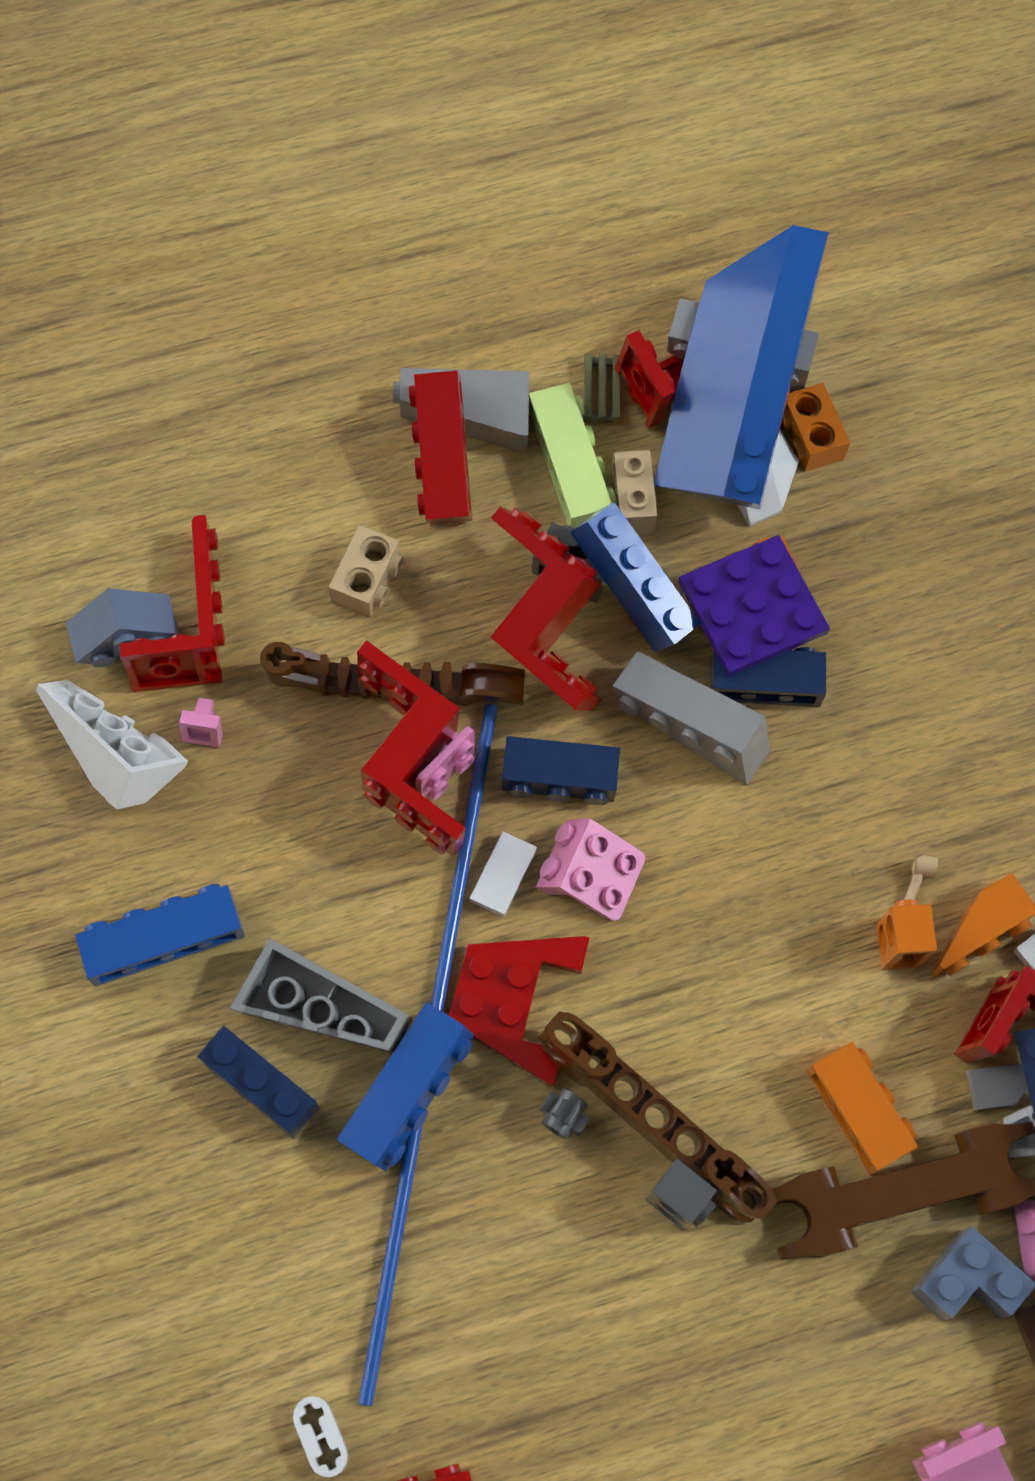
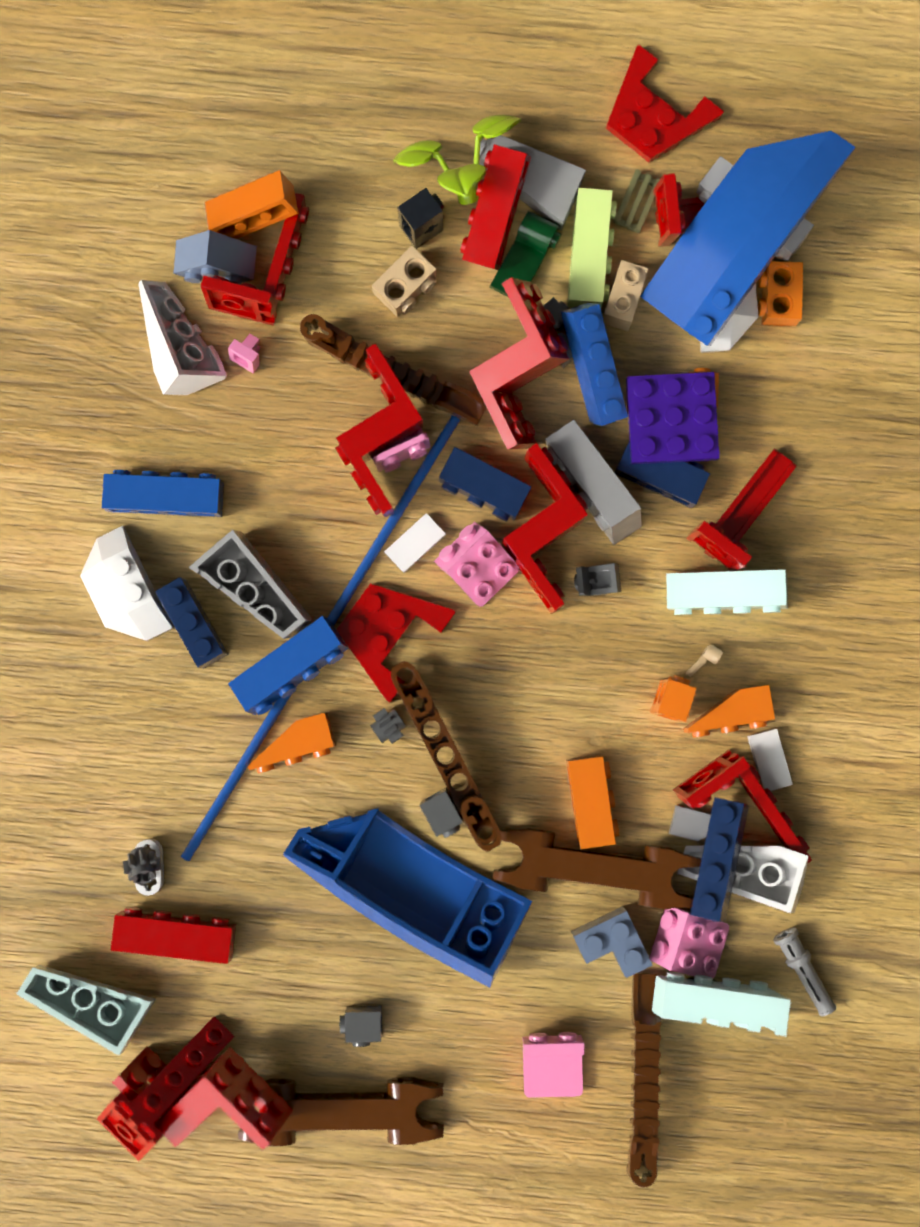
camera: 25 degrees right, 15 degrees up
none -> white wedge [80,526,173,641]
none -> dark grey gear [123,847,162,884]
none -> orange brick [205,170,298,239]
none -> orange slope [248,713,336,774]
none -> blue slope [283,808,532,988]
none -> lime plant [393,115,522,205]
none -> black brick [397,188,445,249]
none -> dark green door [490,211,562,297]
none -> red bracket [502,443,588,614]
none -> dark grey bracket [574,563,622,596]
none -> red wing [606,44,724,163]
none -> light aqua wedge [666,570,788,615]
none -> red bracket [686,448,797,571]

